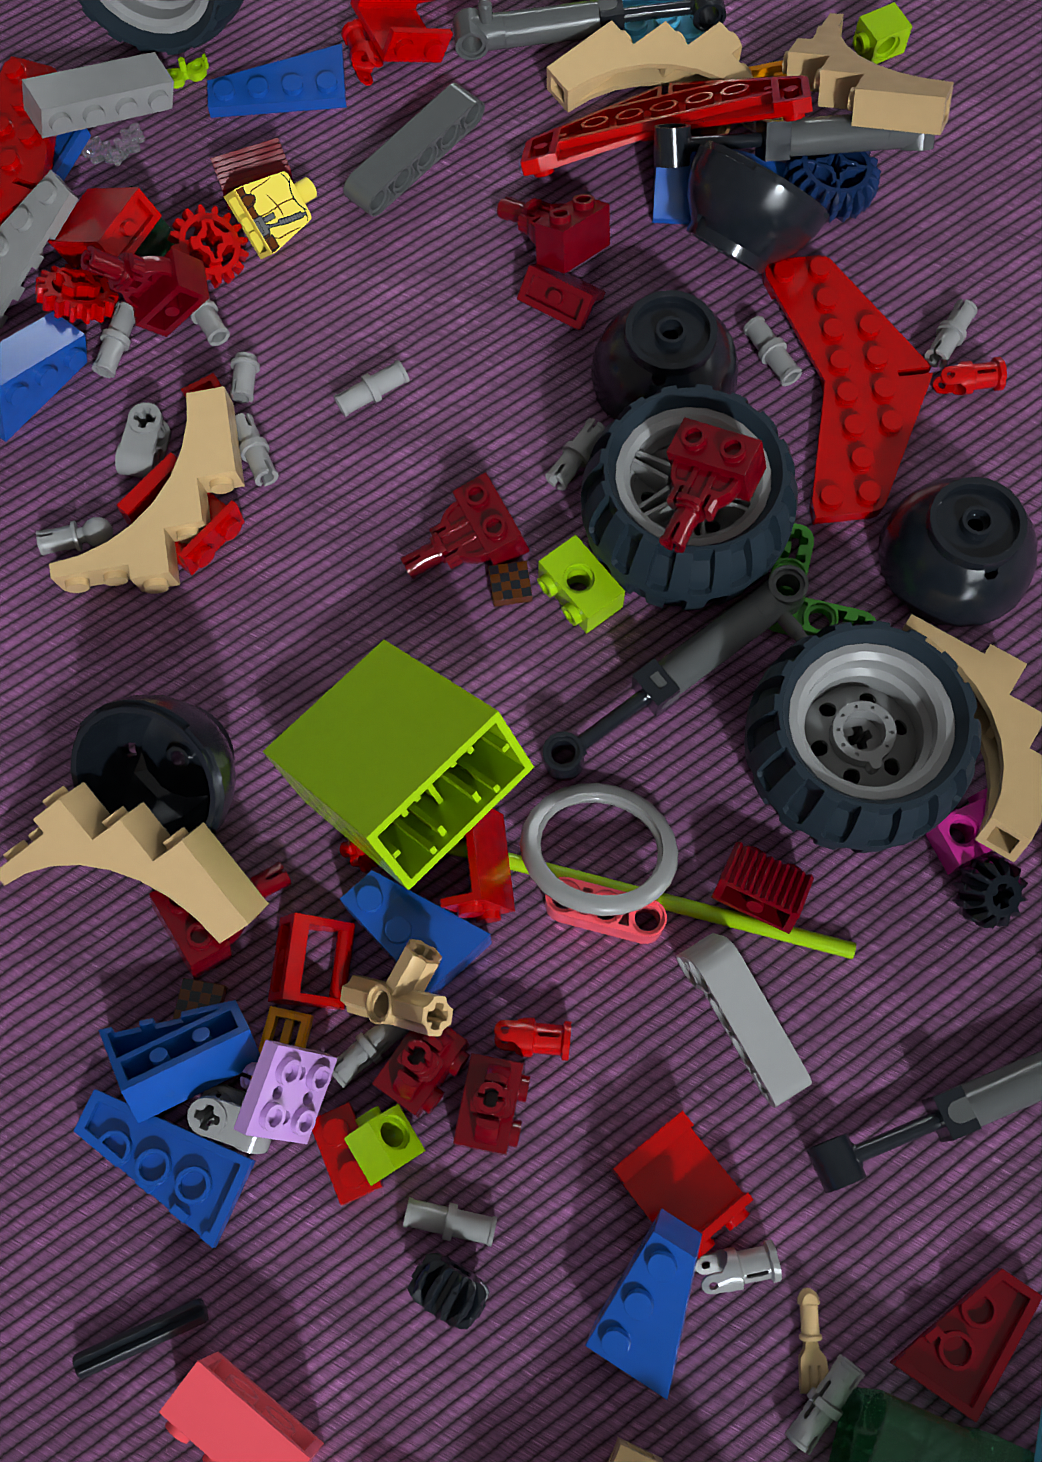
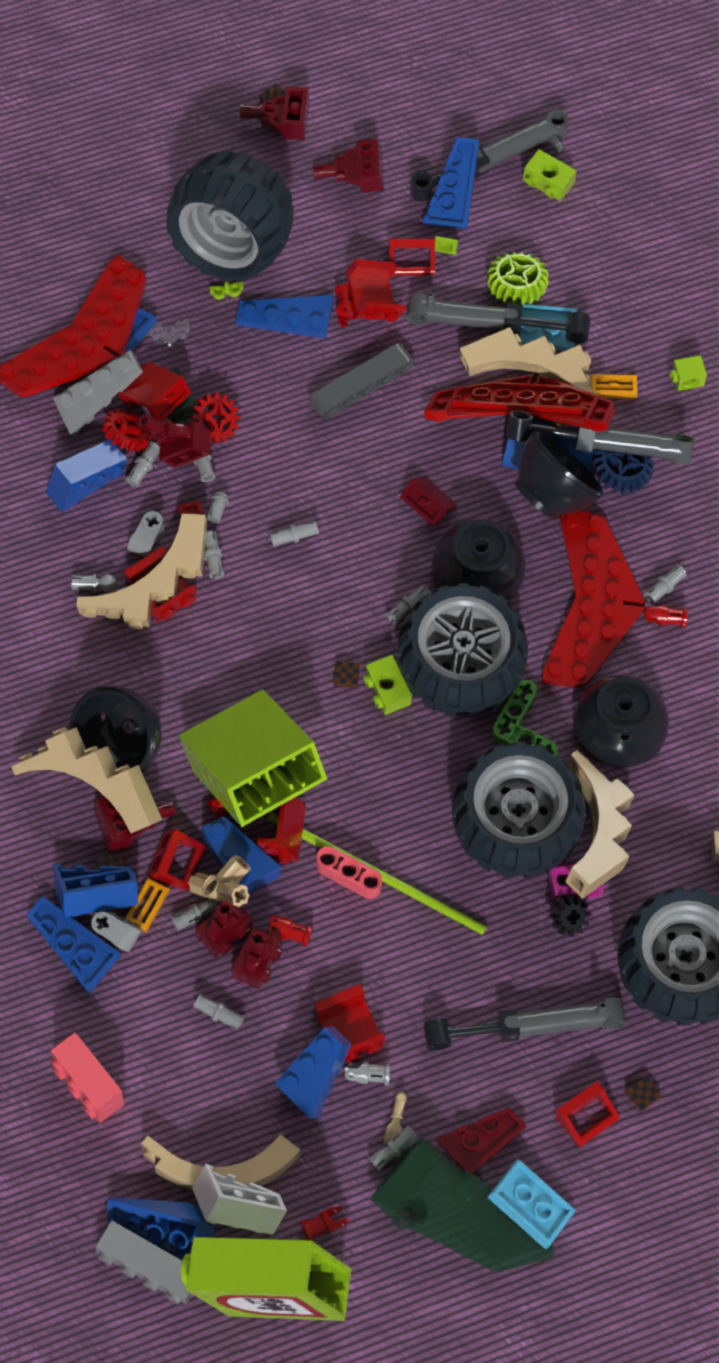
camera: 10 degrees right, 5 degrees down
light grey brick [22,52,174,138] -> none
black axle [72,1298,209,1379] -> none
dark red brick [210,137,294,211] -> none
light yellow torso [223,171,317,259] -> none
lavender plate [233,1039,338,1144] -> none
red plate [312,1102,384,1206] -> none
lime brick [344,1104,426,1186] -> none
dark red brick [400,472,530,579] -> none
black gear [407,1253,490,1329] -> none
dark red brick [497,194,610,274] -> none
light grey wedge [520,783,679,916] -> none
dark grey piece [543,565,809,781] -> none
dark red brick [659,417,767,553] -> none
light grey beam [676,933,812,1108] -> none
dark red brick [711,842,814,934] -> none
light grey pin [743,316,802,386] -> none
tan arch [782,13,954,135] -> none

